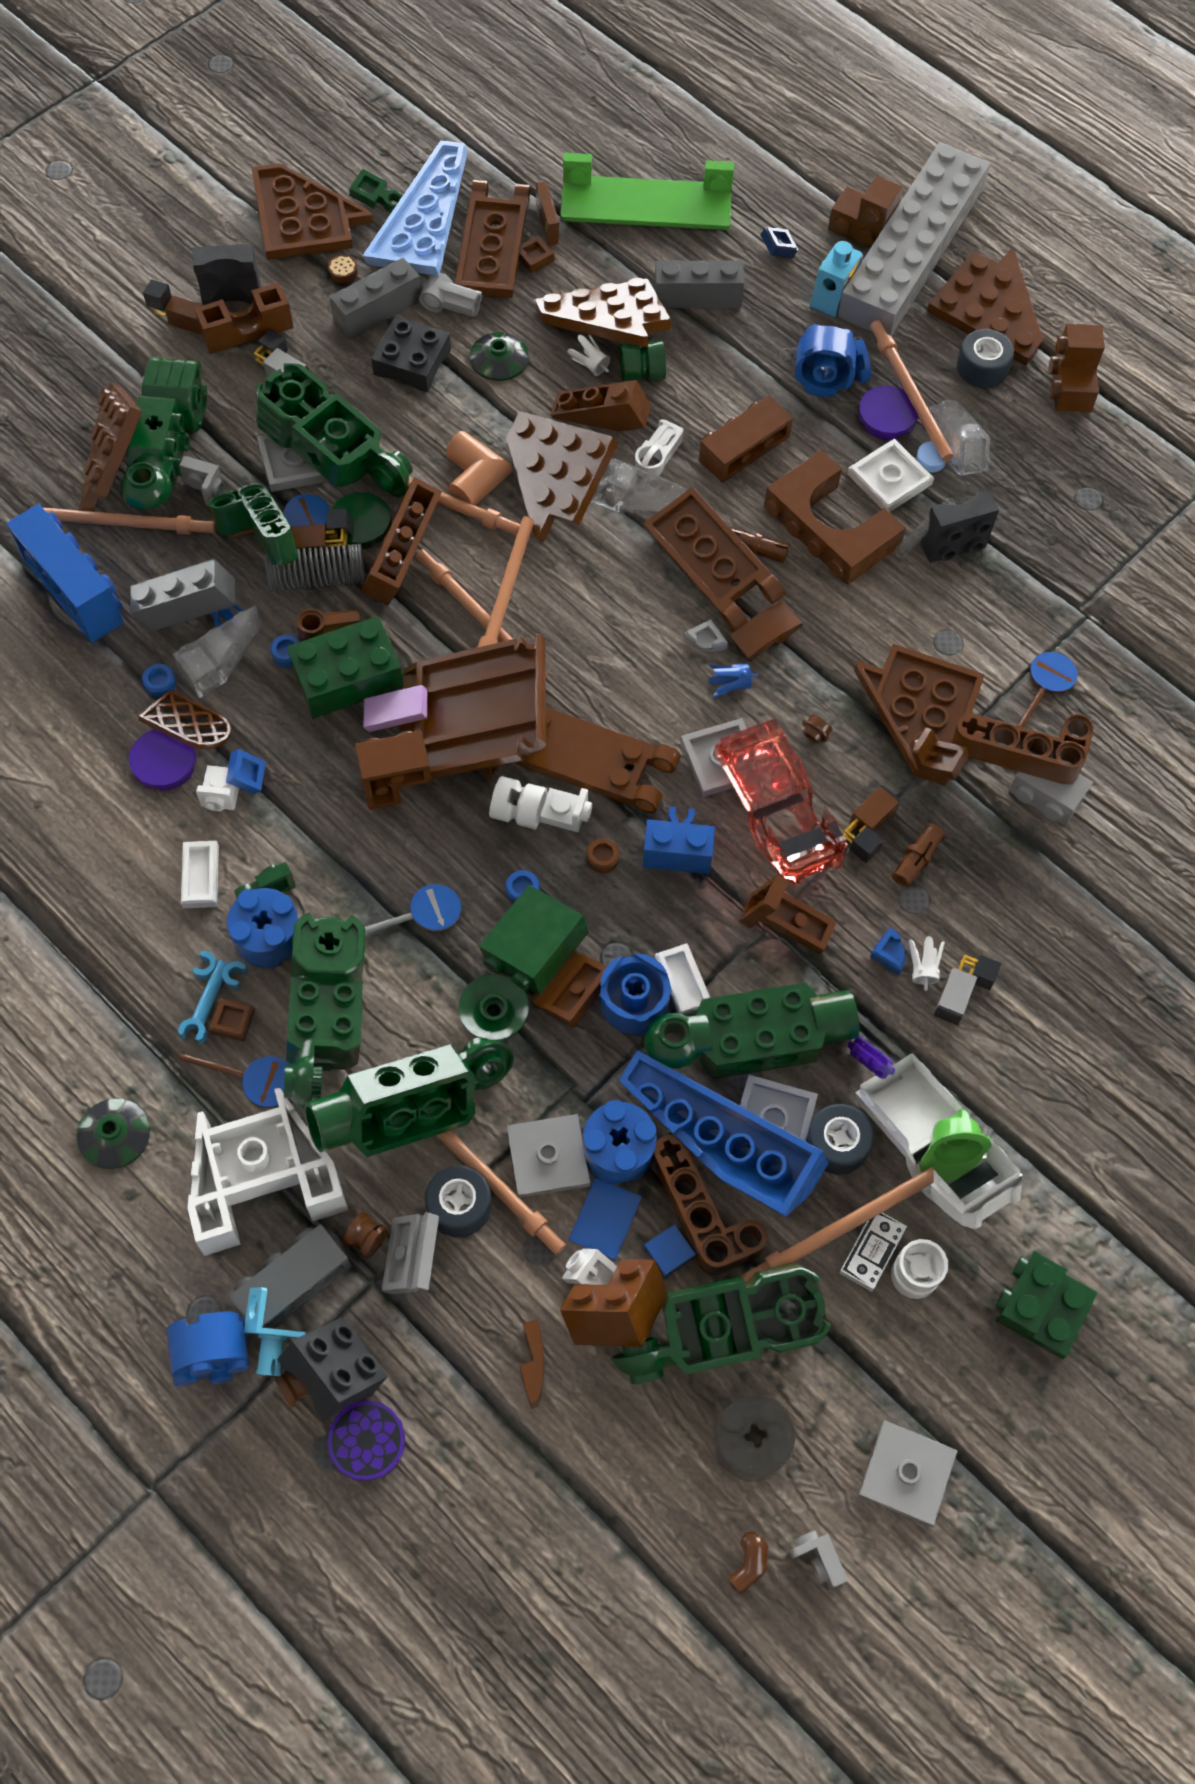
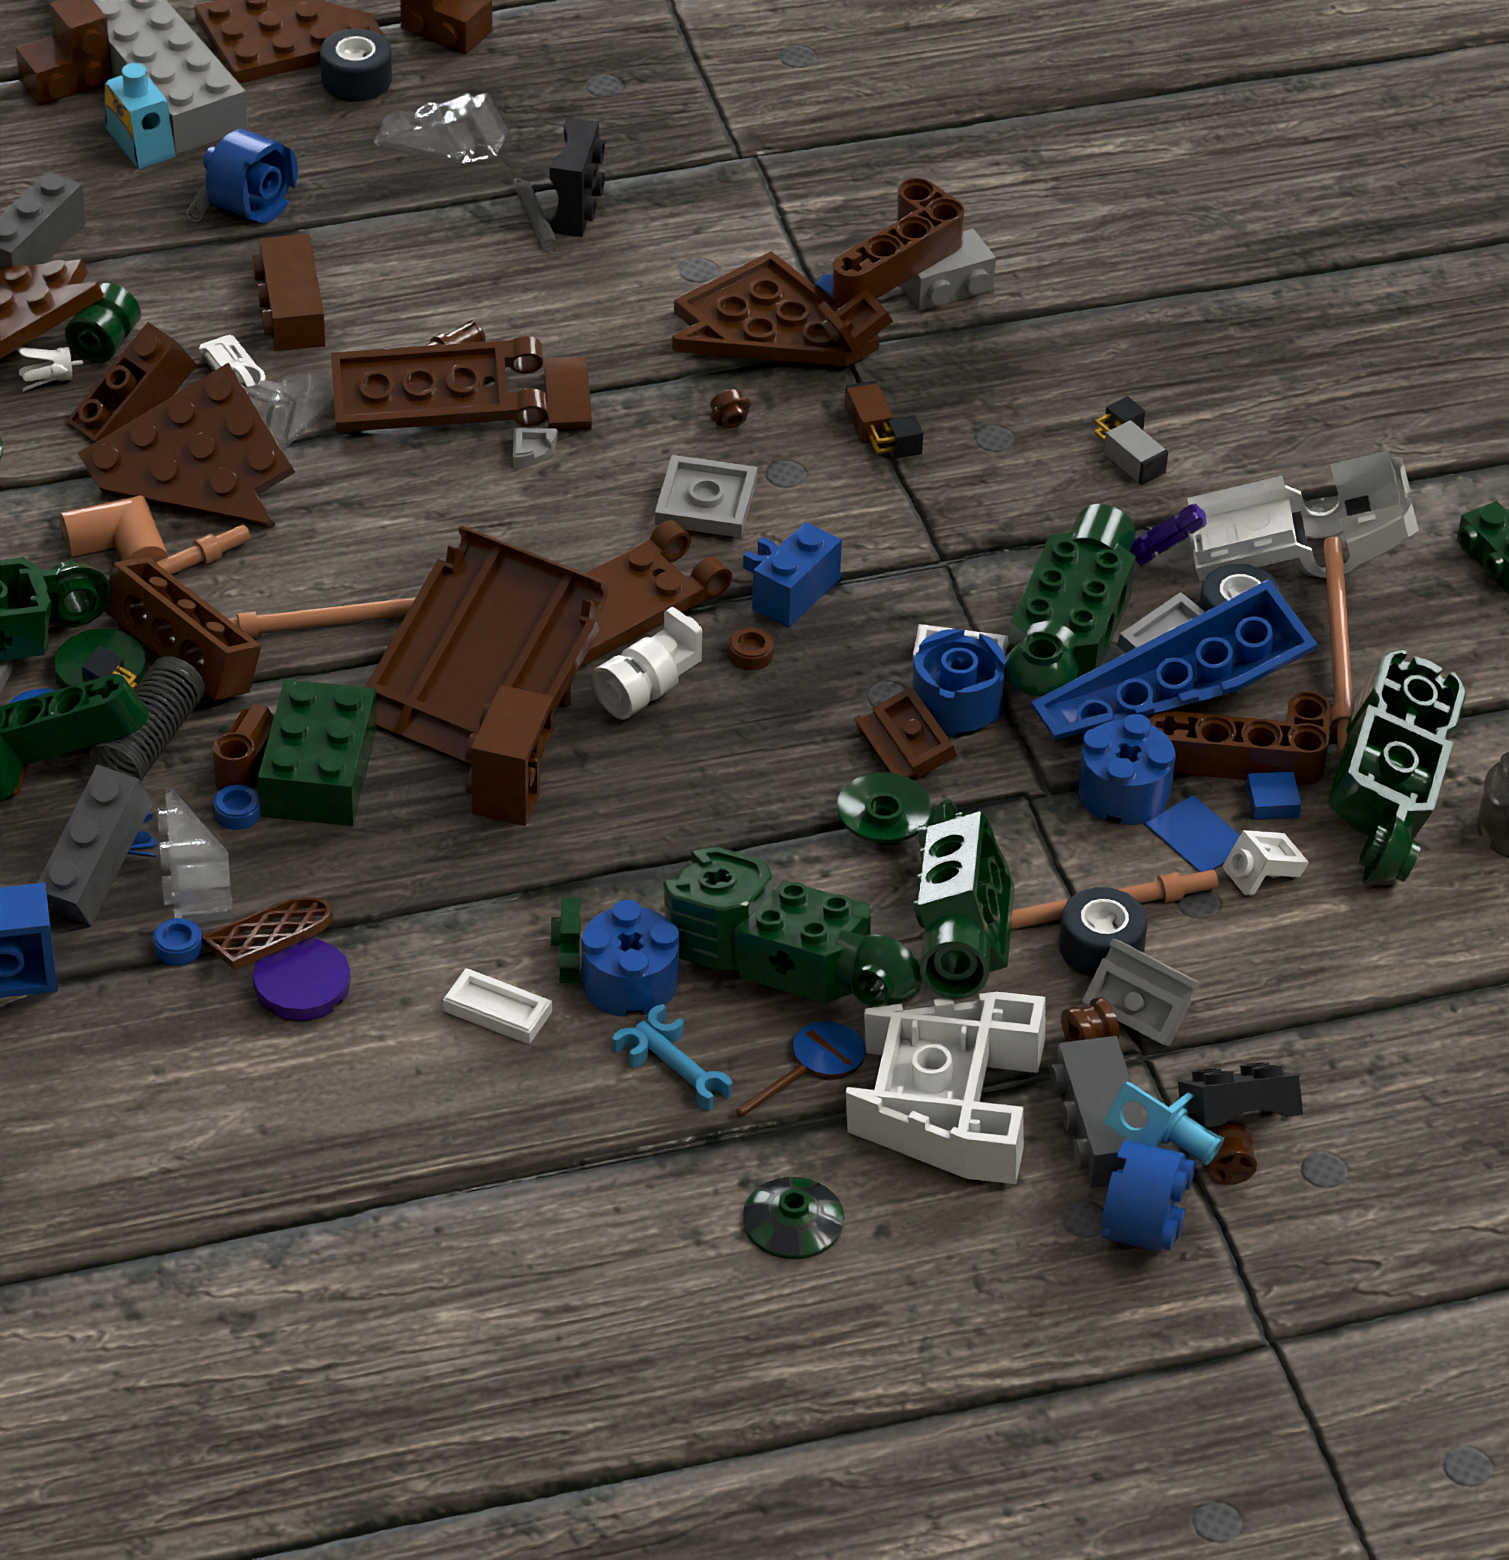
camera: 60 degrees left, 20 degrees down
white bracket [196,765,239,811] -> none
reddish brown tile [209,998,255,1042] -> none
blue tile [226,749,266,795] -> none
tile [327,1400,405,1481] -> none
lavender tile [363,685,428,732] -> none
blue piece [365,884,461,934] -> none
nougat bar [477,516,534,648] -> none
dark green brick [479,885,589,995] -> none
blue tile [505,870,540,903] -> none
light grey plate [507,1114,590,1198] -> none
reddish brown slope [519,1319,544,1409] -> none
reddish brown brick [560,1259,667,1347] -> none
blue piece [708,663,758,698] -> none
clear red piece [715,718,848,885] -> none
reddish brown bracket [738,874,836,954] -> none
dark blue tile [760,227,798,258] -> none
reddish brown arch [764,450,906,585] -> none
tile [839,1212,907,1292] -> none
white tile [847,439,934,512] -> none
dark purple tile [858,385,918,440] -> none
nougat bar [870,320,954,462] -> none
blue tile [870,927,906,975] -> none
reddish brown pin [891,823,946,888] -> none
white wheel [891,1239,948,1299] -> none
white piece [909,936,945,991] -> none
light blue tile [916,441,946,473] -> none
bright green piece [919,1109,992,1182] -> none
blue piece [1017,652,1078,728] -> none

